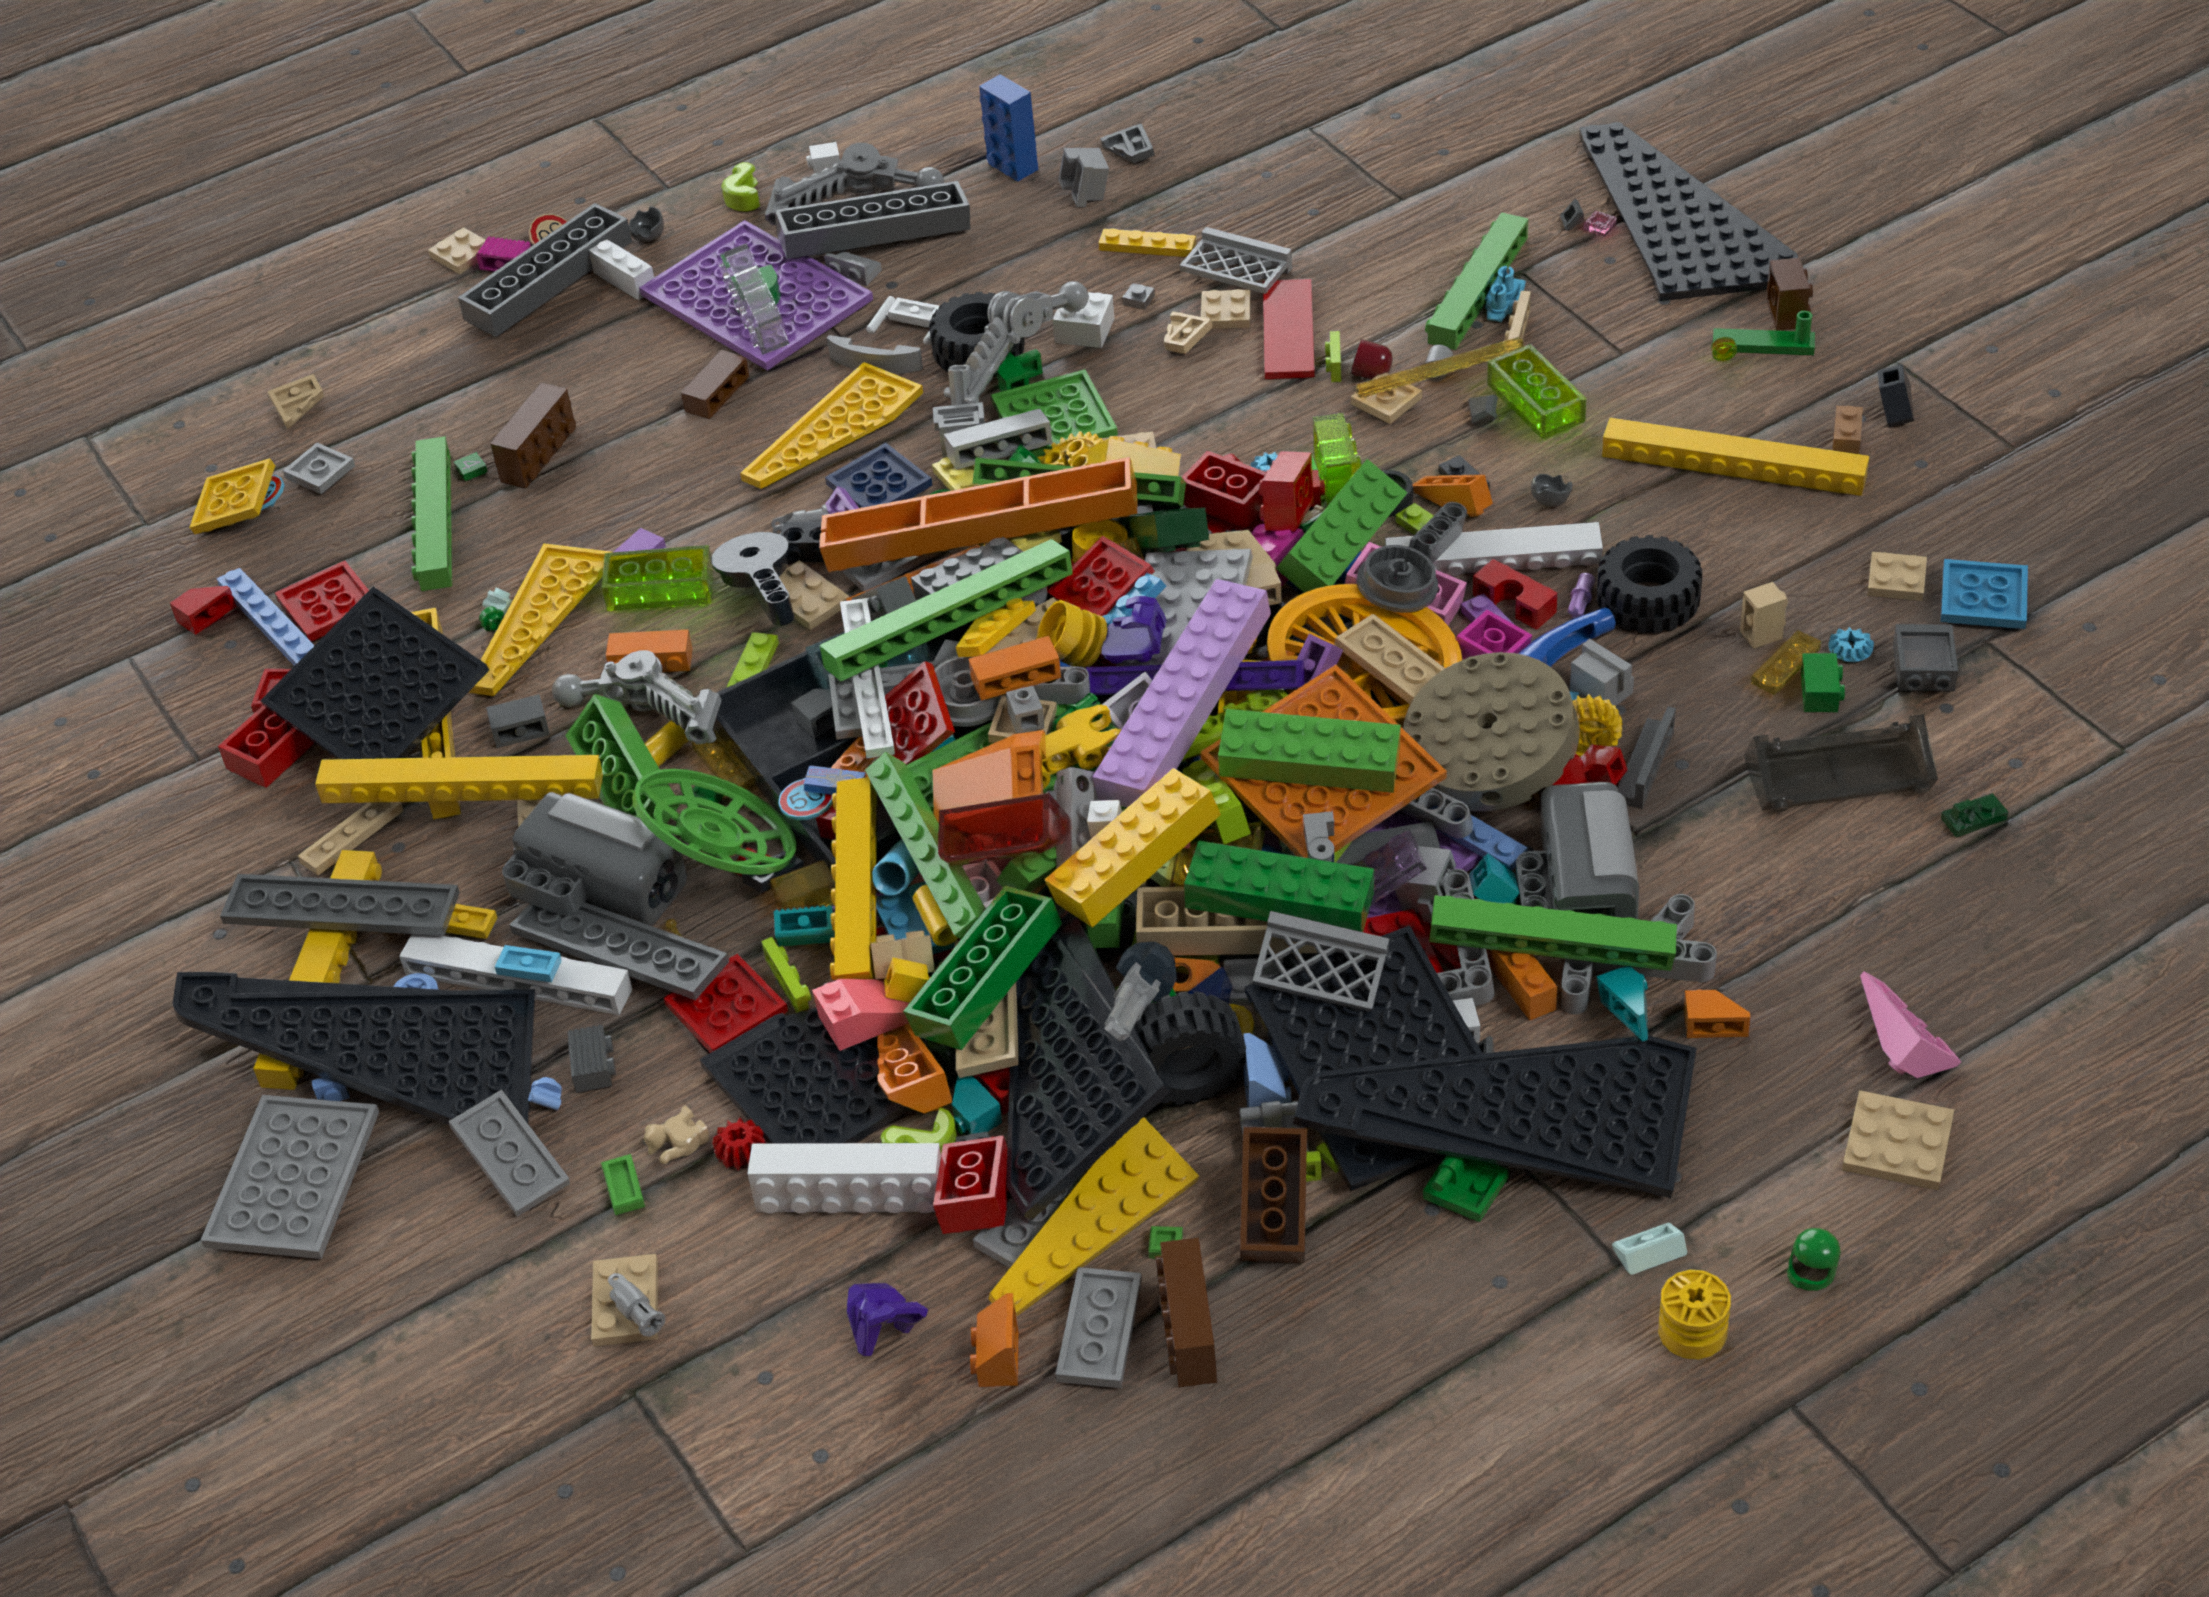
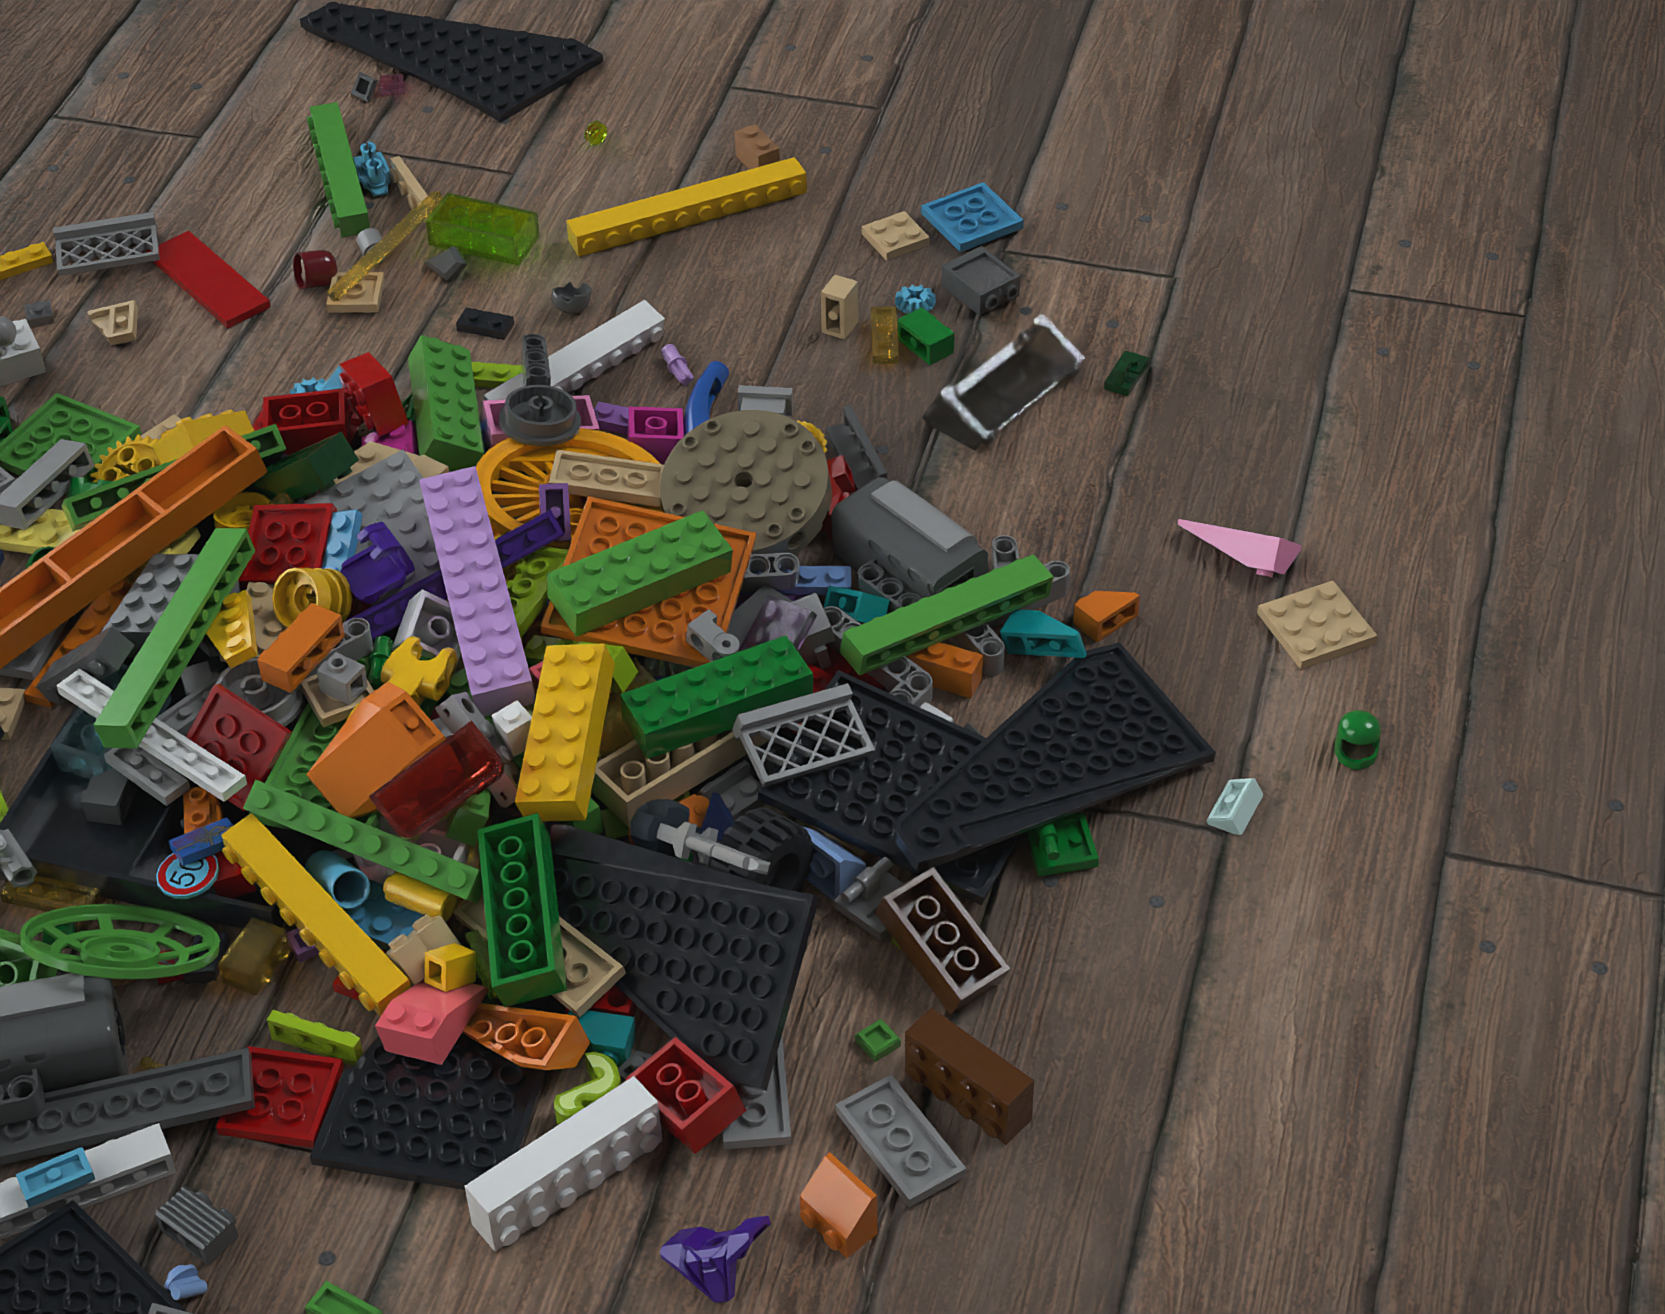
camera: 45 degrees left, 0 degrees up
tan animal [644,1105,709,1164] -> none
red gear [713,1117,766,1171] -> none
teal brick [774,905,835,947] -> none
yellow wing [988,1117,1199,1316] -> none
tan plate [1201,289,1251,329] -> none
clear neon green brick [1313,413,1361,506] -> none
lime plate [1325,331,1341,382] -> none
orange slope [1413,474,1493,517] -> none
red arch [1473,559,1557,630] -> none
black tyre [1597,535,1703,634] -> none
yellow wheel [1658,1270,1731,1360] -> none
green piece [1712,311,1815,356] -> none
reddish brown brick [1766,258,1813,331] -> none
black slope [1878,364,1914,427] -> none

